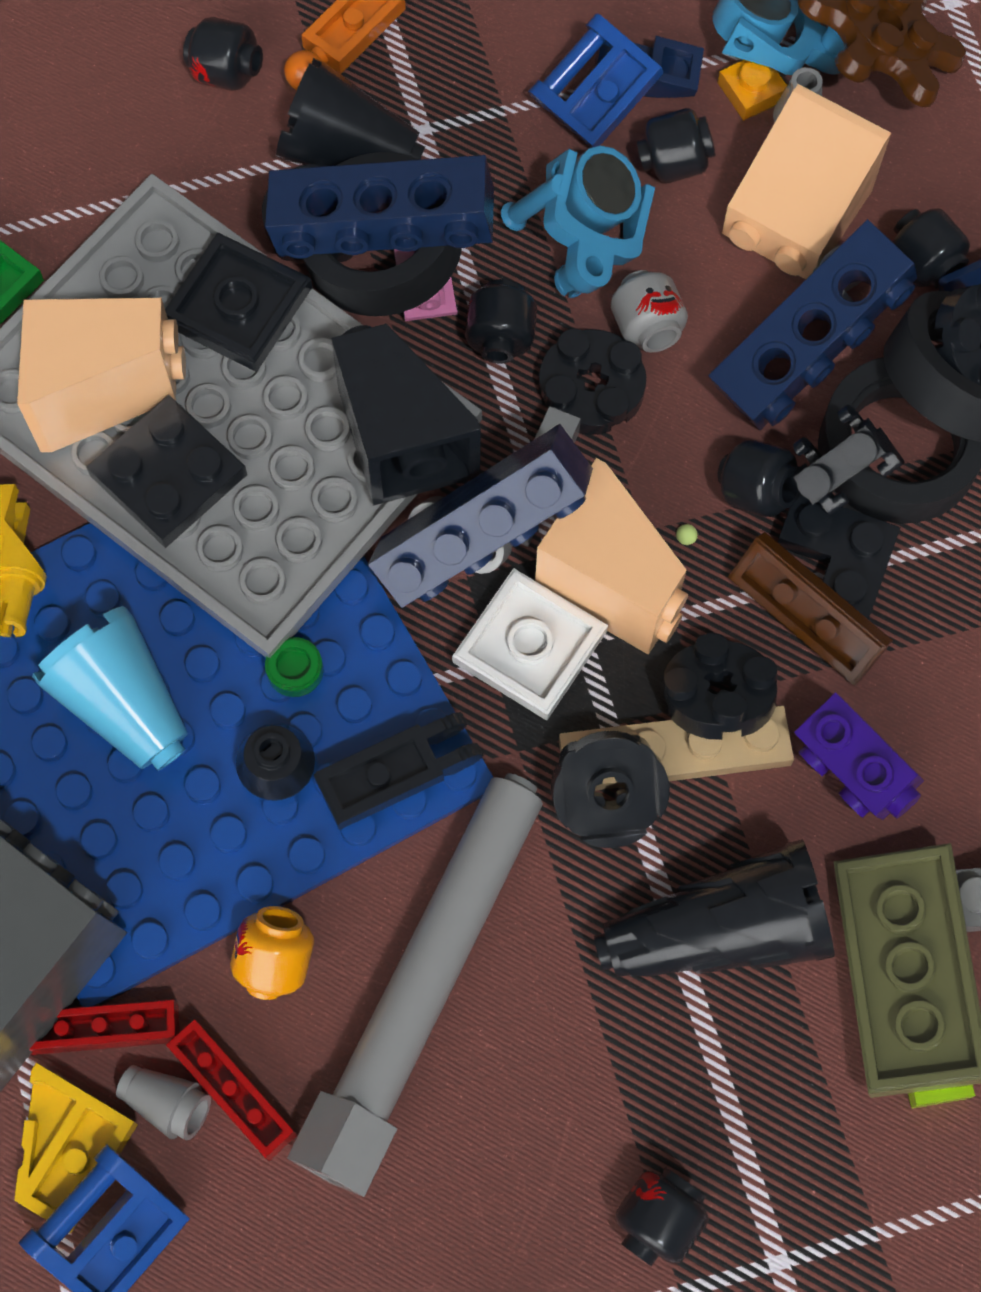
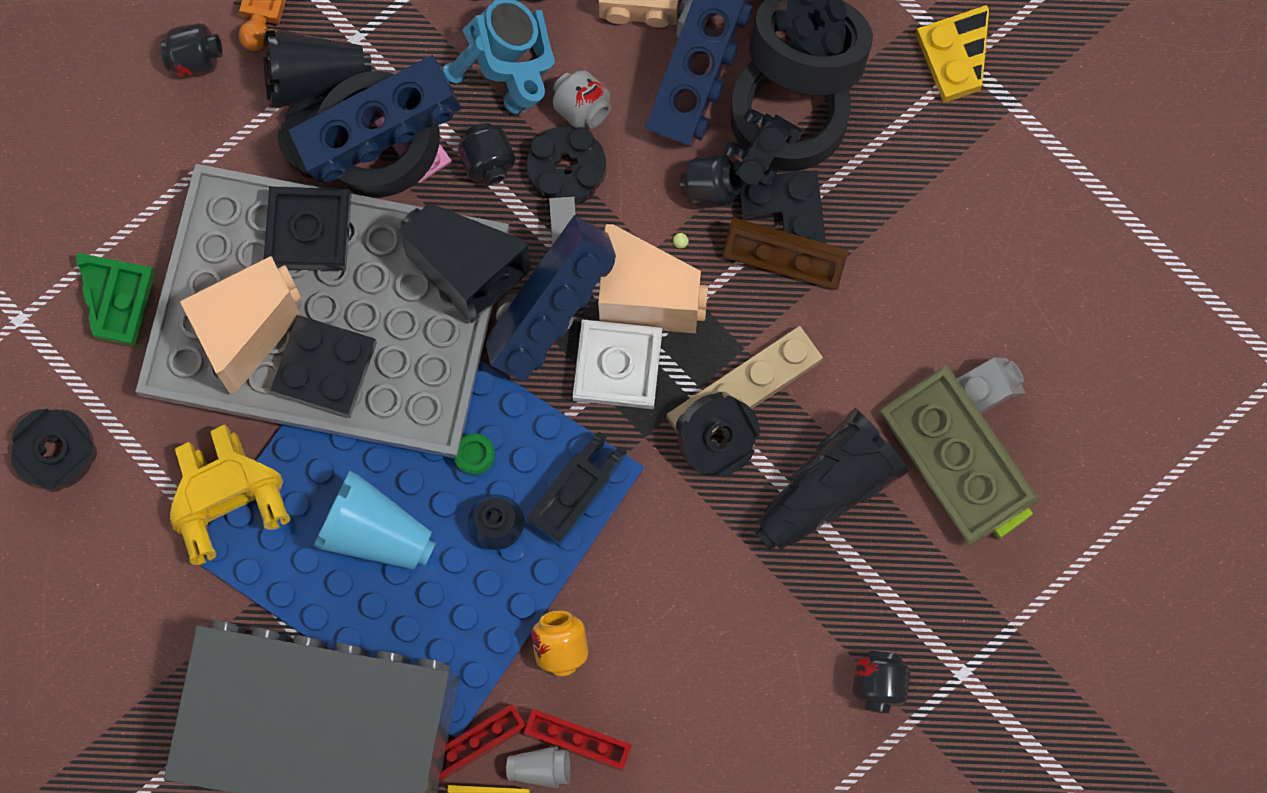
camera: 25 degrees left, 5 degrees up
light grey brick [287,773,543,1197] -> none
black plate [664,633,777,740] -> none
dark purple brick [794,692,924,820] -> none

